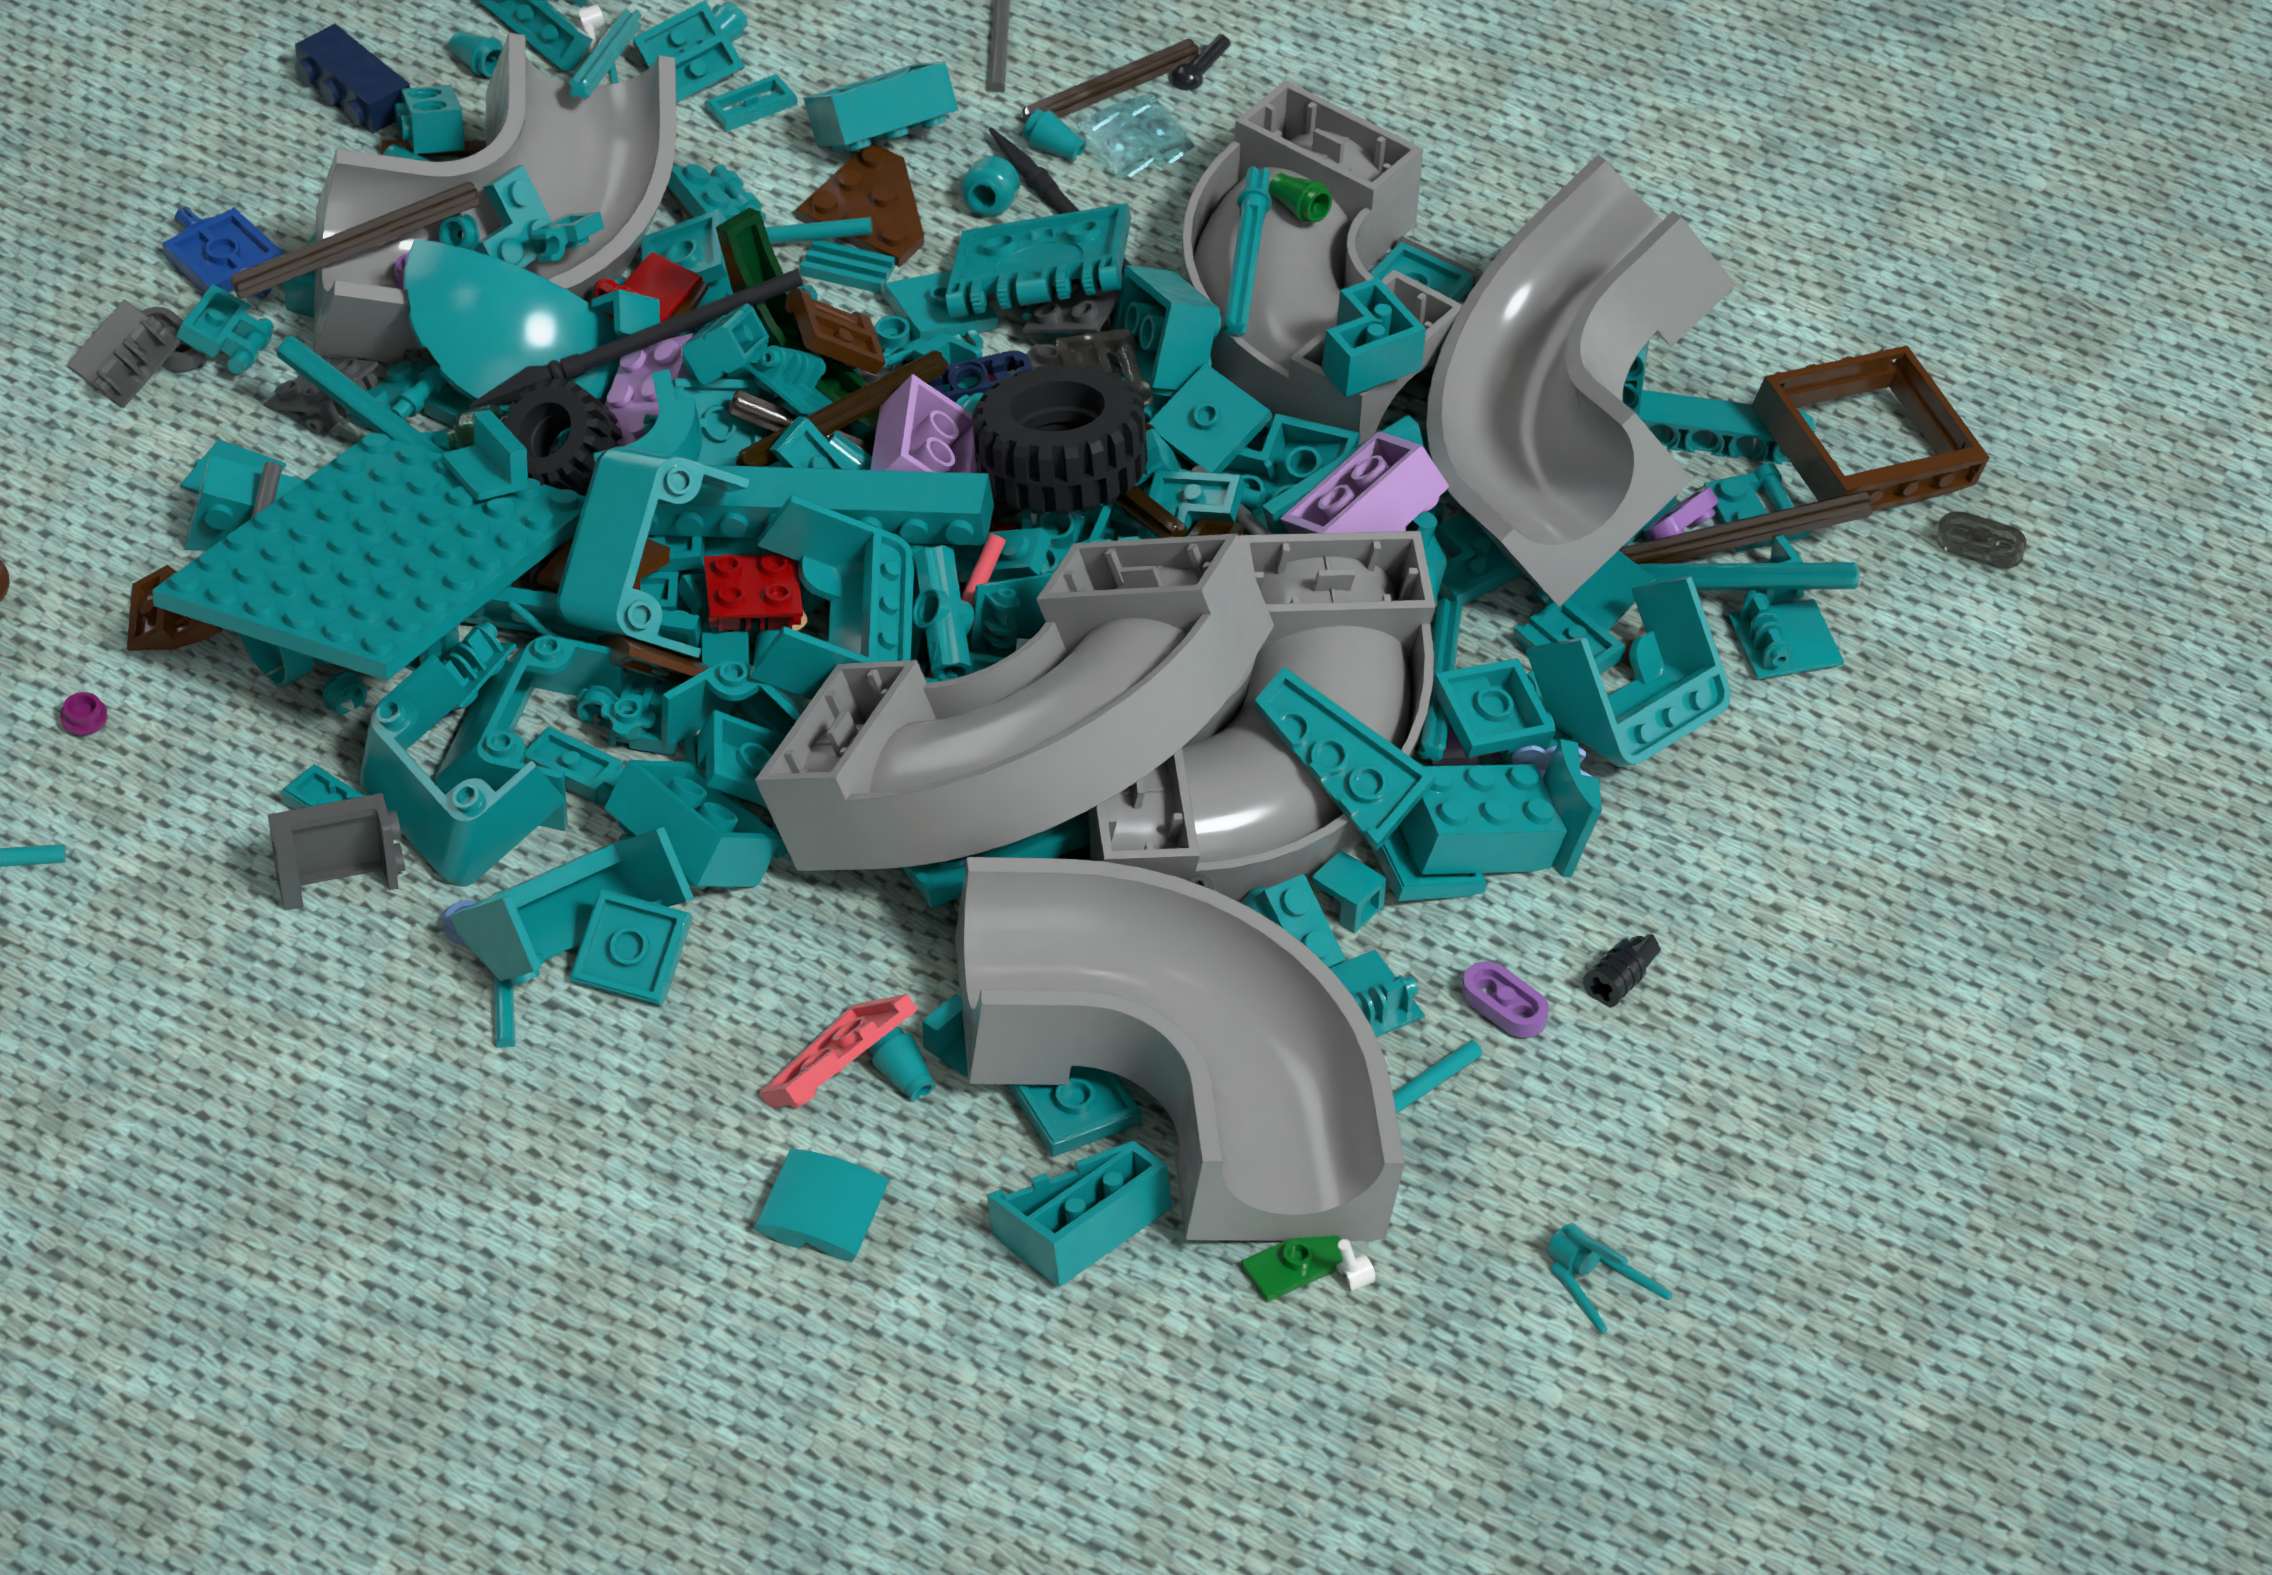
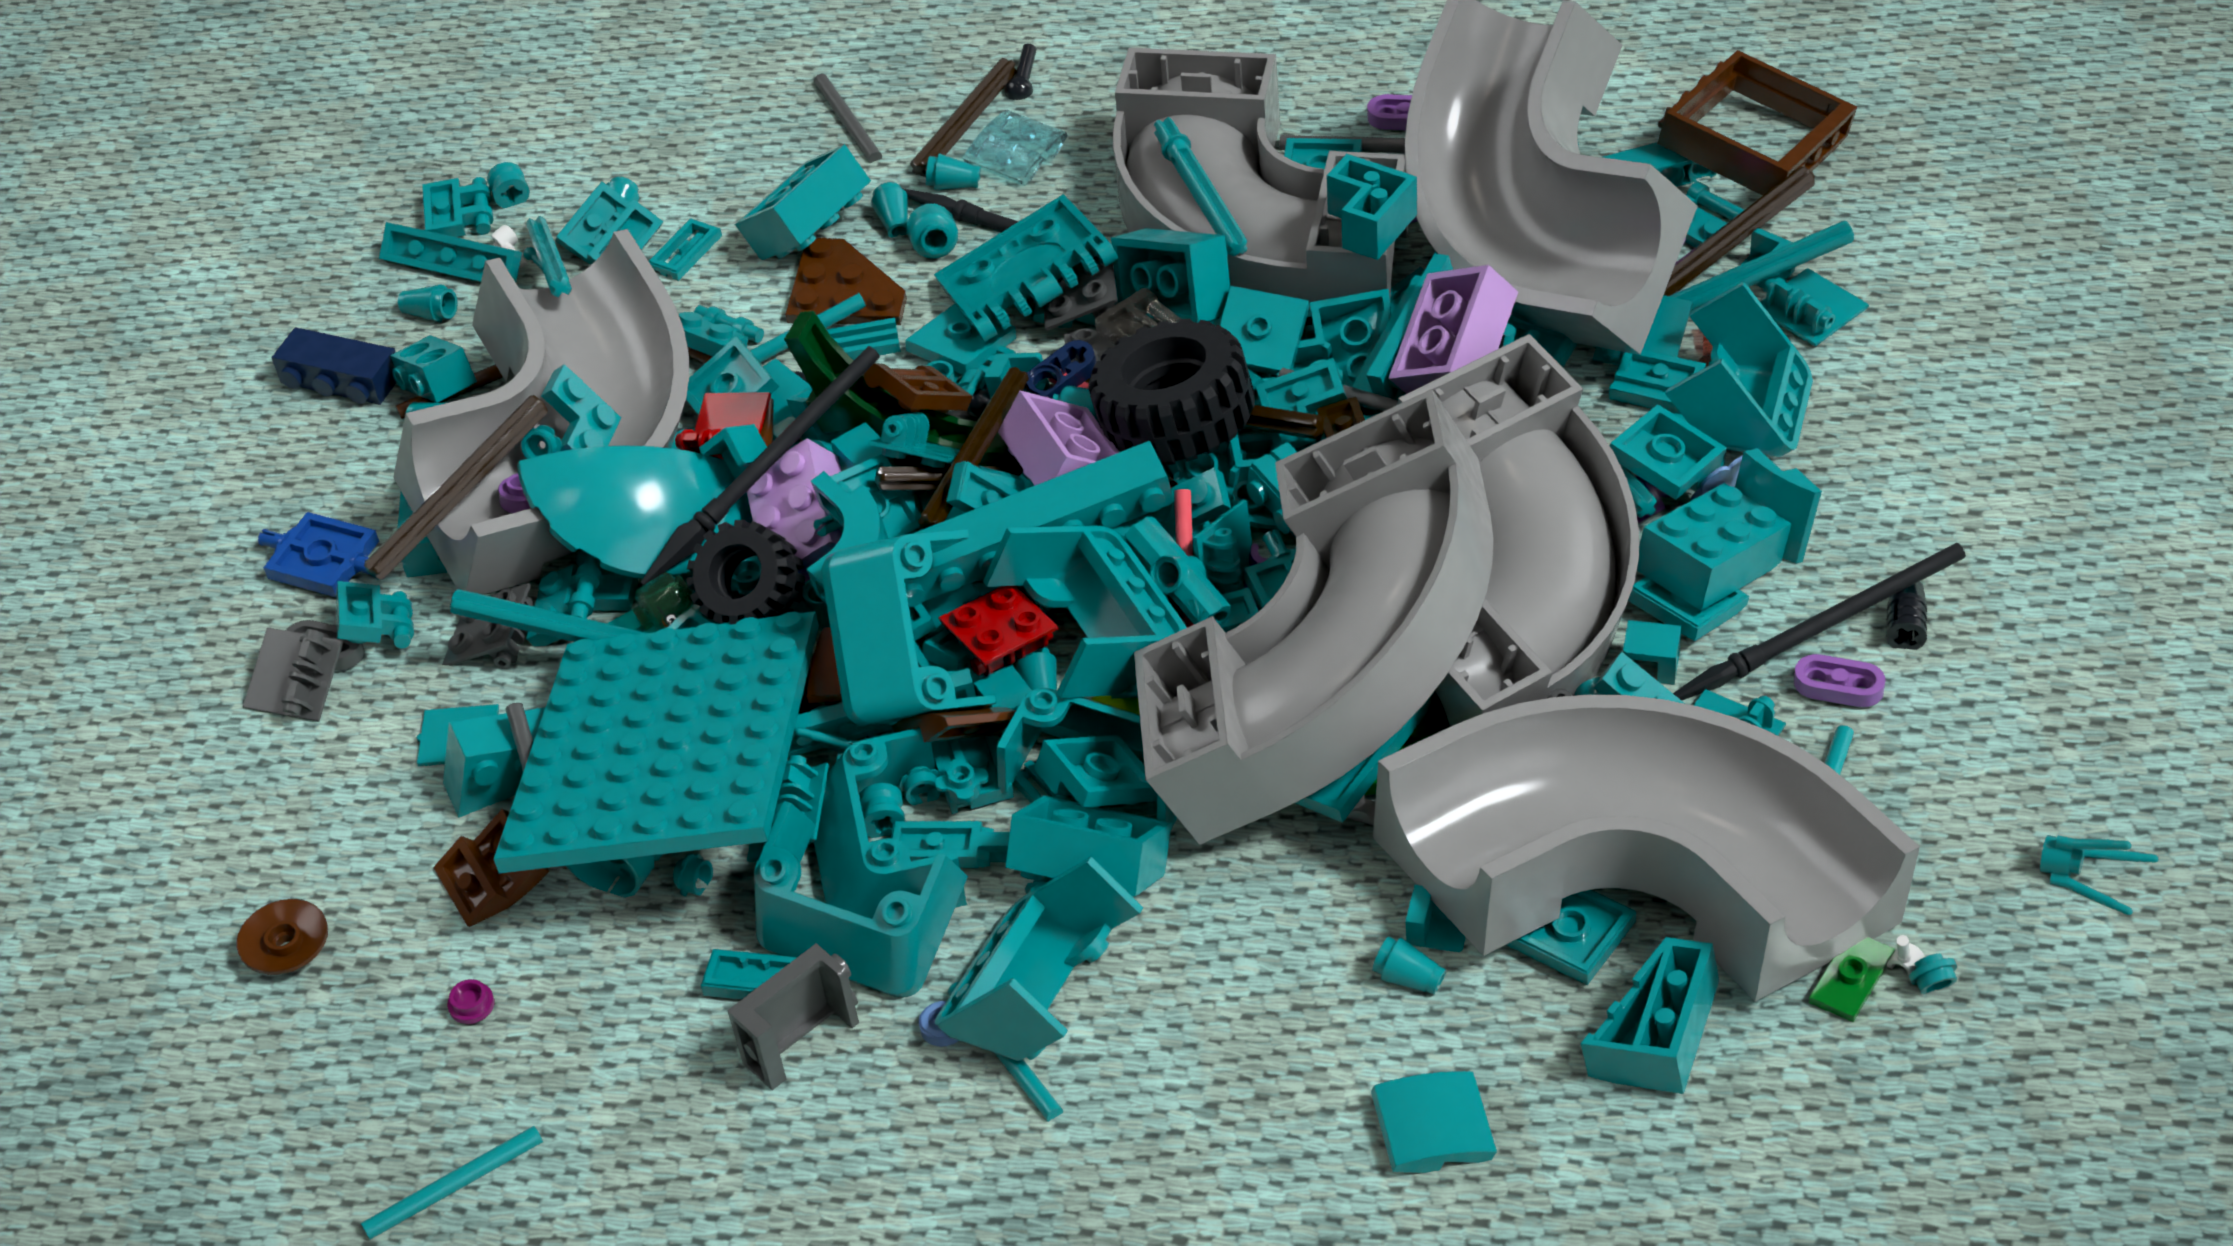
camera: 20 degrees left, 0 degrees up
teal panel [443,410,528,500] -> none
teal plate [532,212,604,262] -> none
teal plate [569,888,693,1007] -> none
teal brick [682,303,769,385] -> none
coral wing [759,994,918,1108] -> none
teal wing [1254,666,1436,851] -> none
green cone [1269,173,1332,222] -> none
clear smoke plate [1936,511,2027,569] -> none
none -> teal wheel [859,783,905,838]
none -> teal cone [871,182,908,238]
none -> black piece [1673,543,1966,701]
none -> teal plate [1909,953,1957,994]

